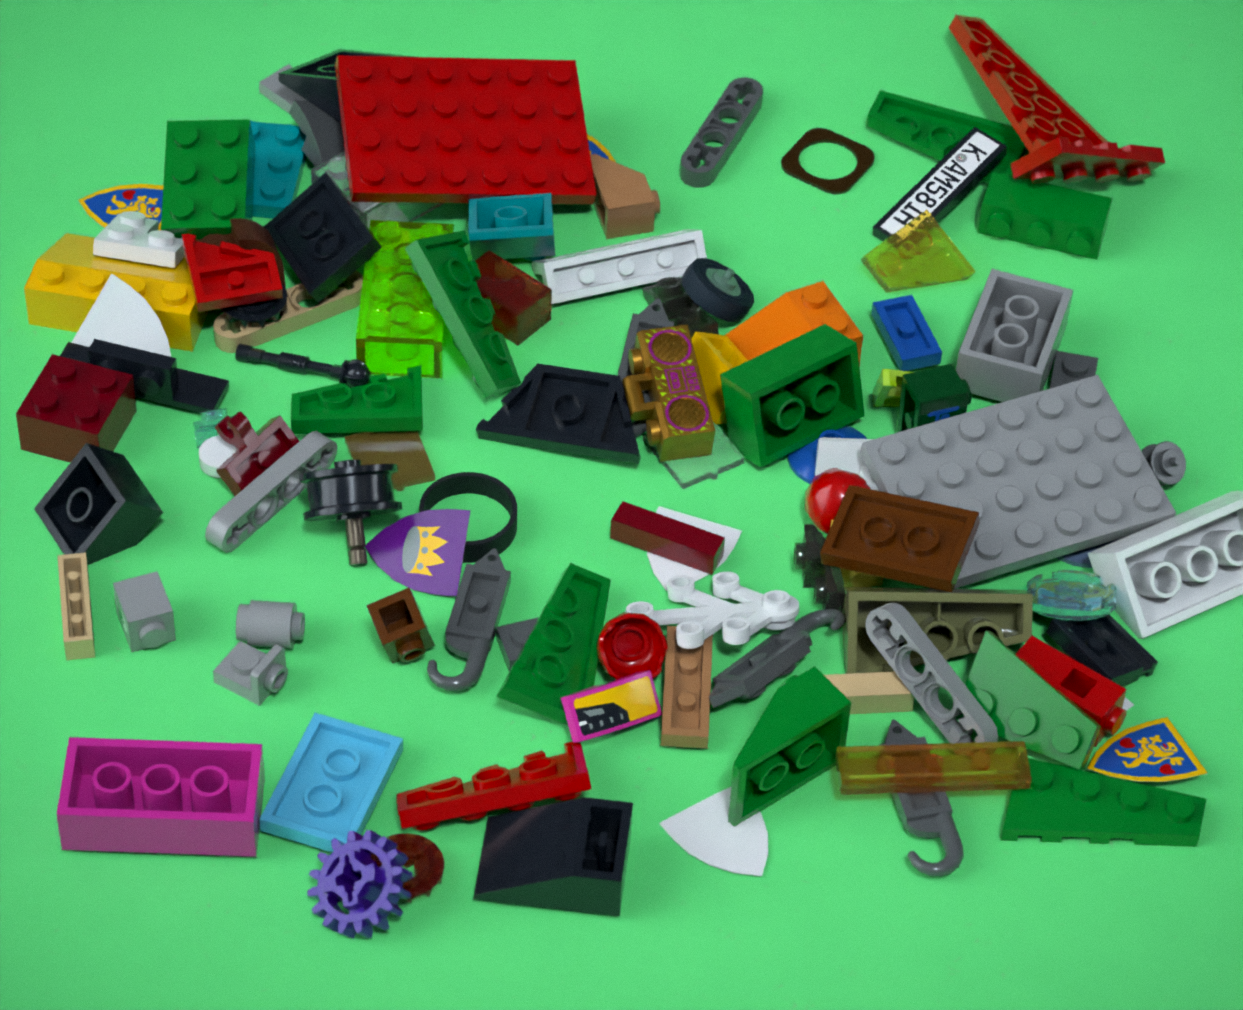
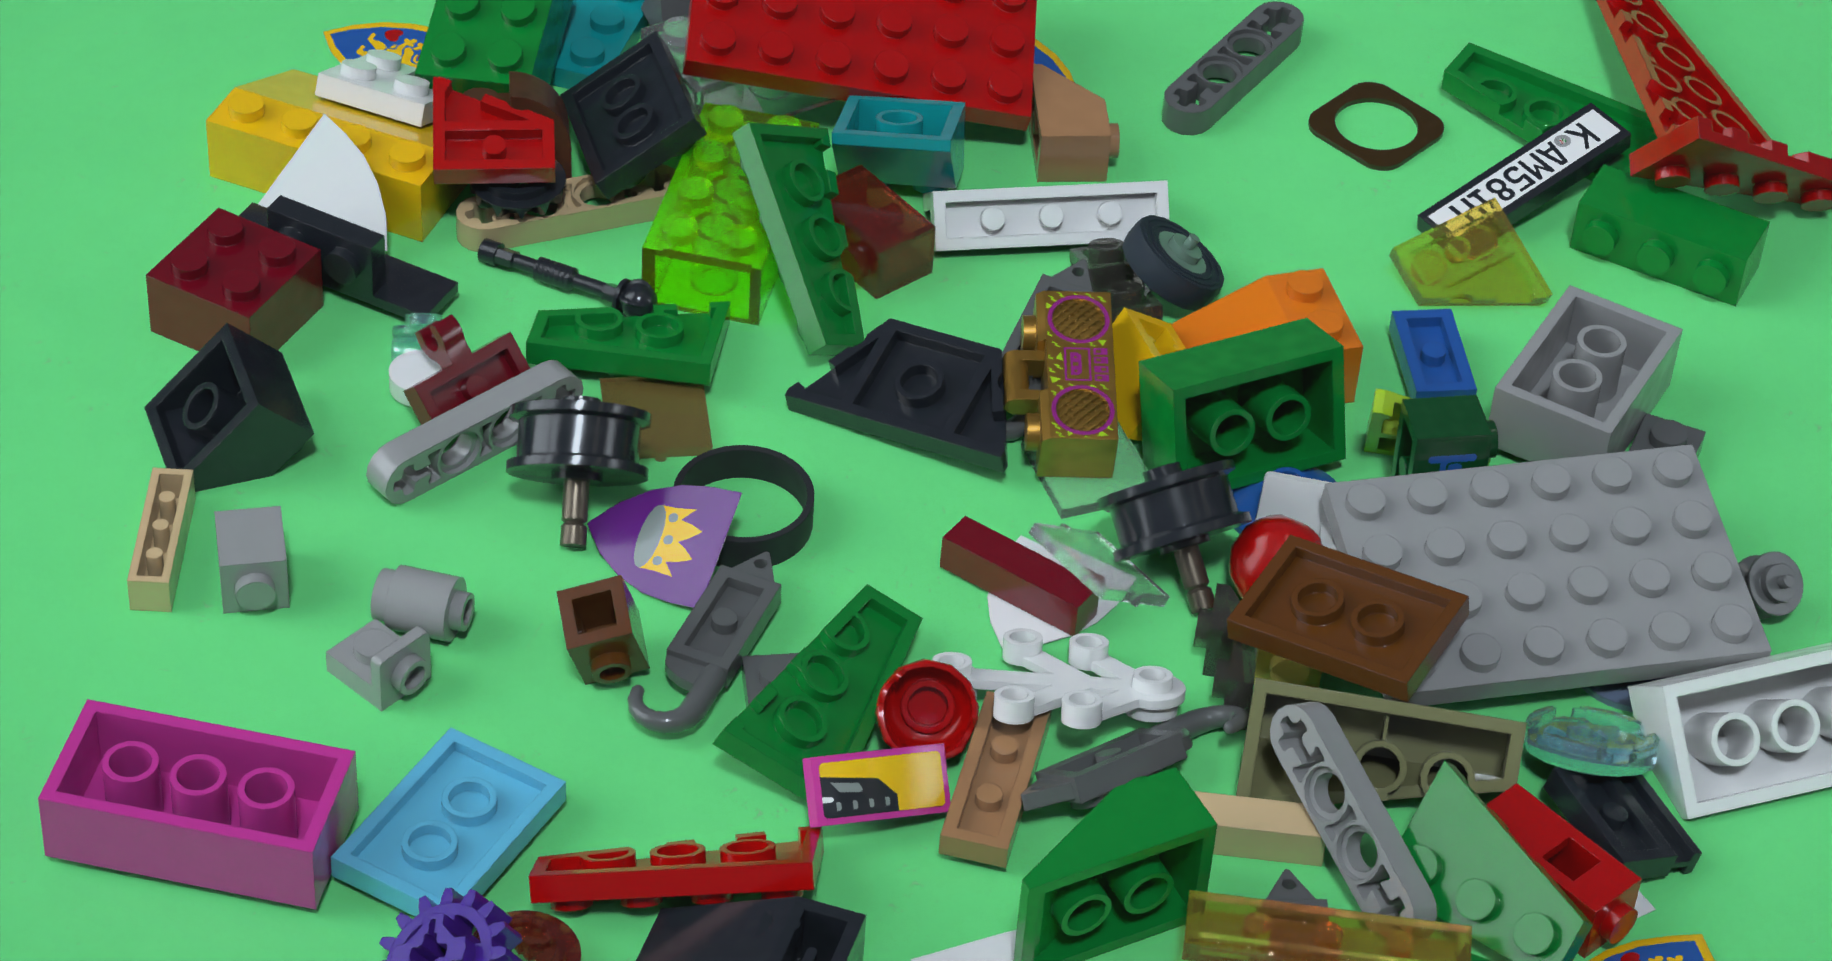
camera: 10 degrees right, 5 degrees down
none -> clear piece [1029,523,1170,607]
none -> black wheel [1096,459,1252,614]

